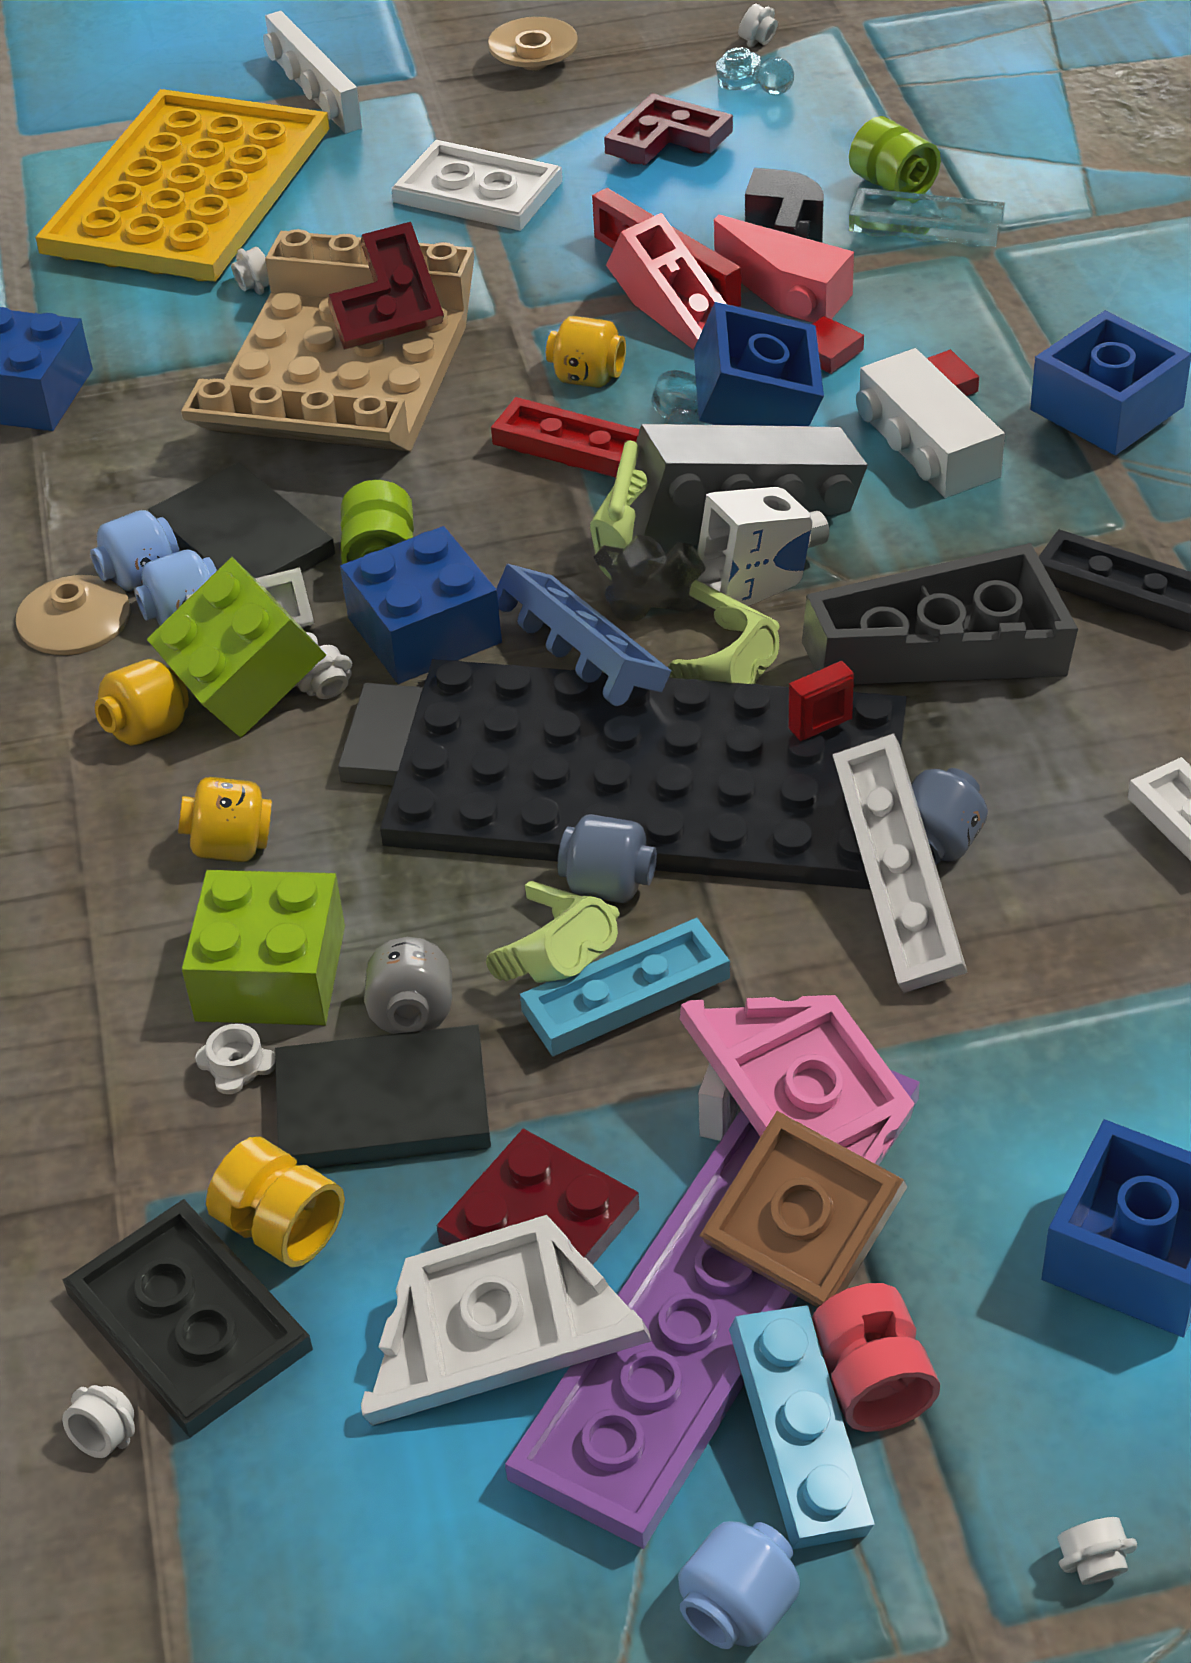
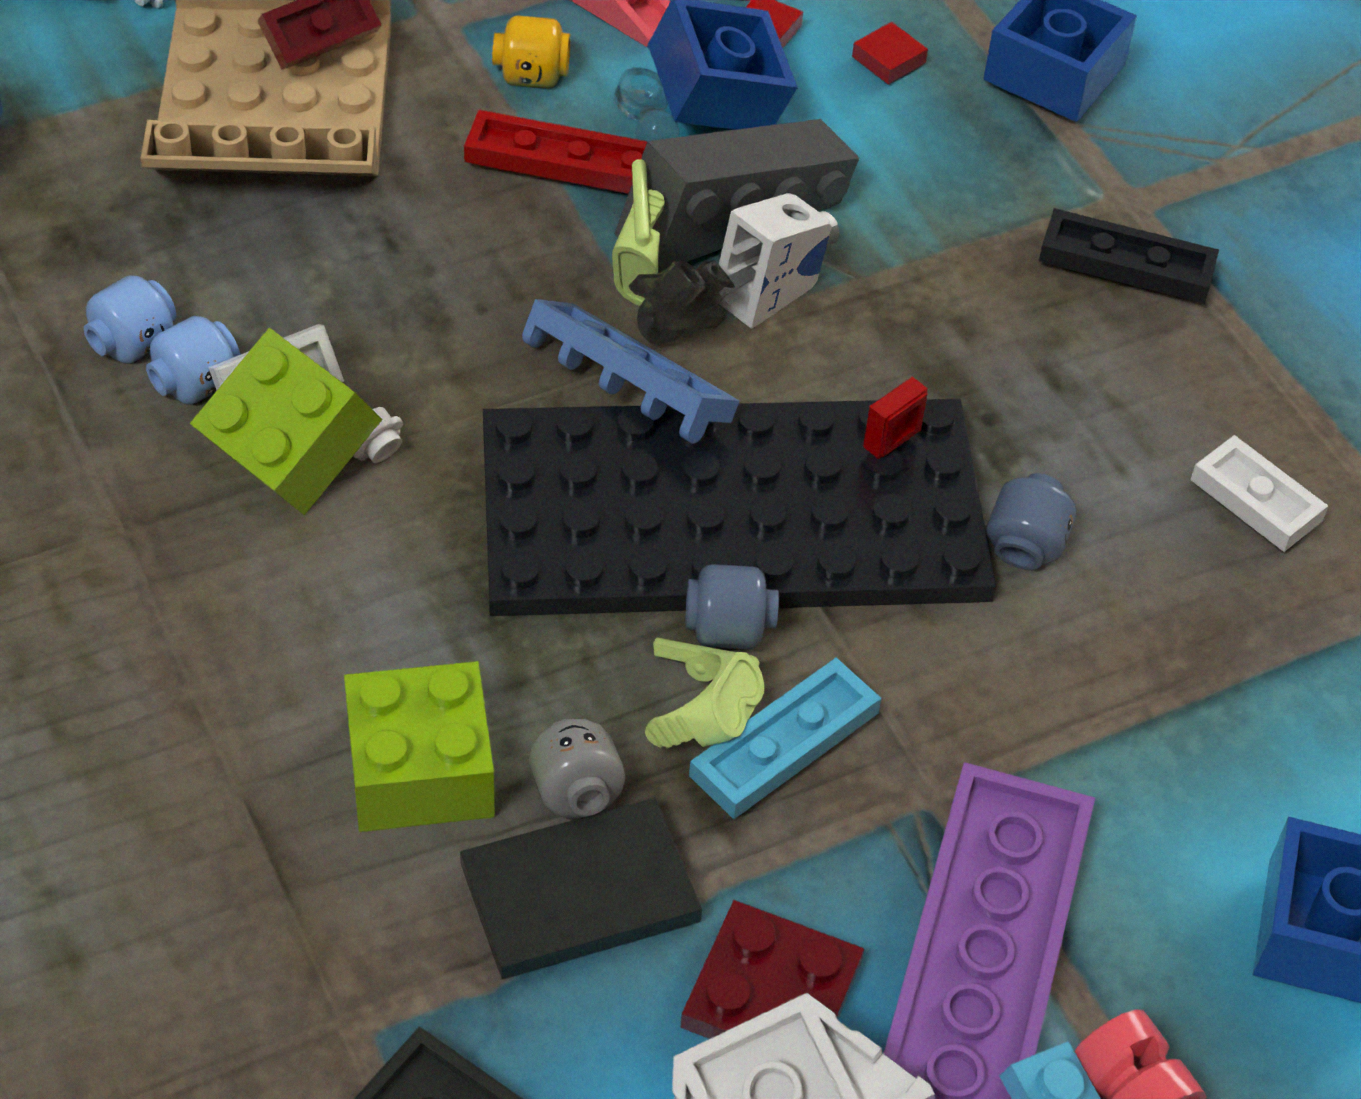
camera: 20 degrees left, 5 degrees up
tan dish [16,575,131,655] -> none
yellow head [95,659,189,746] -> none
pearl dark grey tile [148,462,336,578] -> none
yellow head [178,777,272,862] -> none
white plate [196,1024,276,1094] -> none
yellow wheel [206,1136,345,1268] -> none
dark grey tile [338,683,423,786] -> none
blue brick [340,526,502,684] -> none
lime wheel [341,480,414,564] -> none
yellowish green helmet [668,580,780,684] -> none
bright pink wing [679,995,915,1166] -> none
white tile [698,1063,739,1141] -> none
medium nougat tile [700,1111,907,1308] -> none
dark grey wedge [802,543,1078,684] -> none
white plate [833,733,968,993] -> none
white brick [856,348,1005,498] -> none

